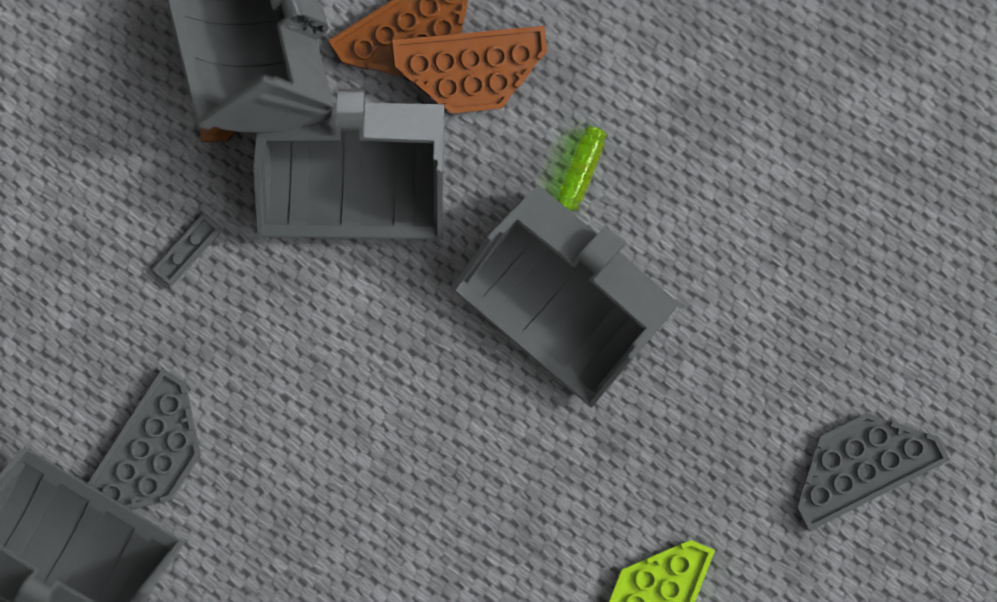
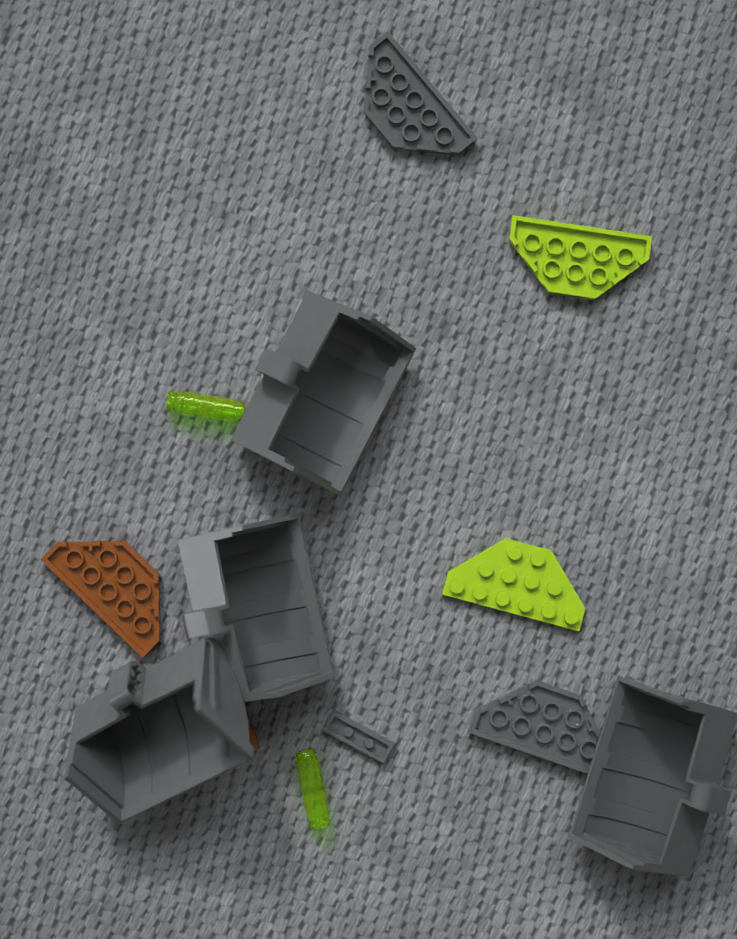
camera: 95 degrees left, 5 degrees up
dark orange plate [390,26,547,114] -> none
none -> clear neon green axle [294,748,331,830]
none -> lime plate [442,538,585,631]

